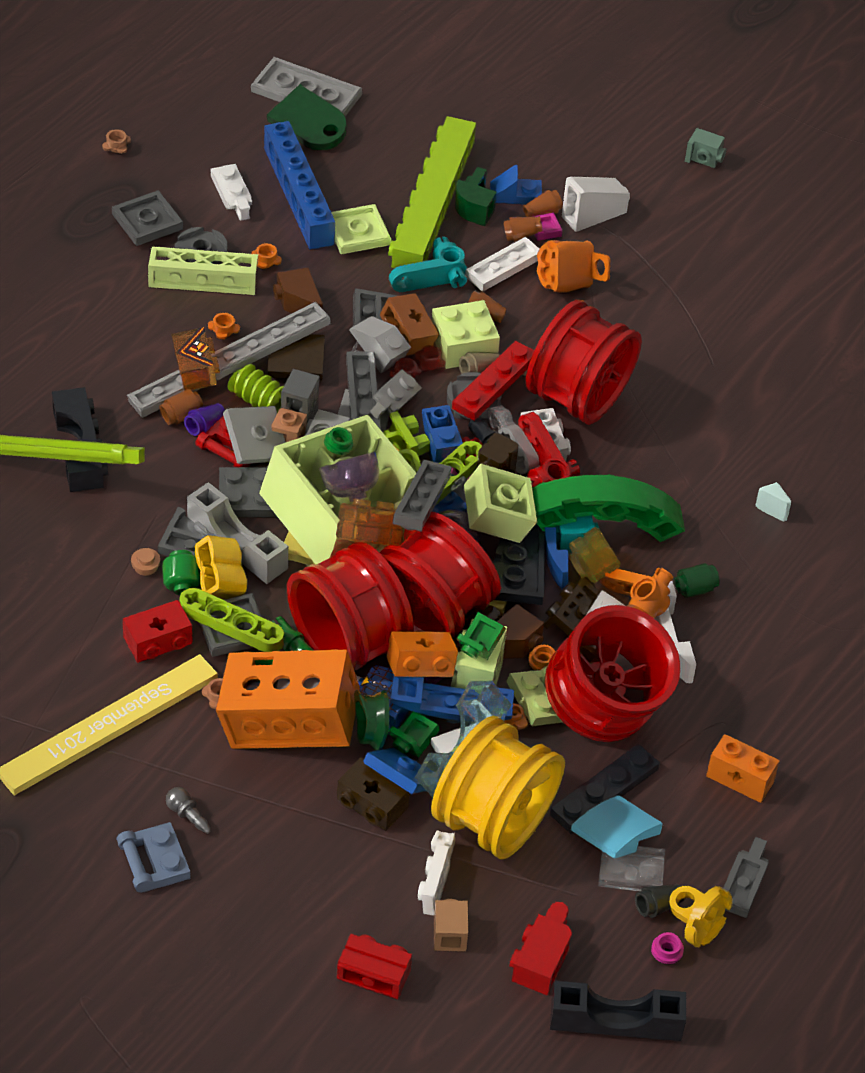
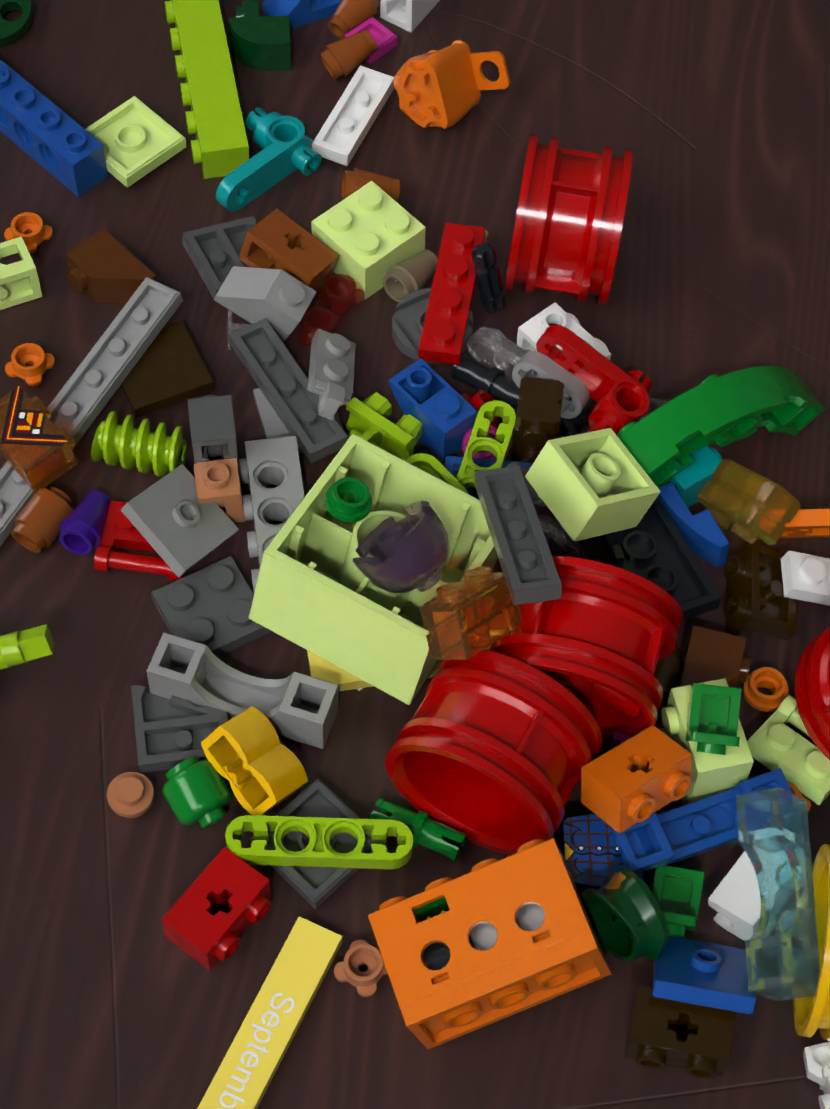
camera: 25 degrees left, 10 degrees up
none -> black axle [471,242,506,313]

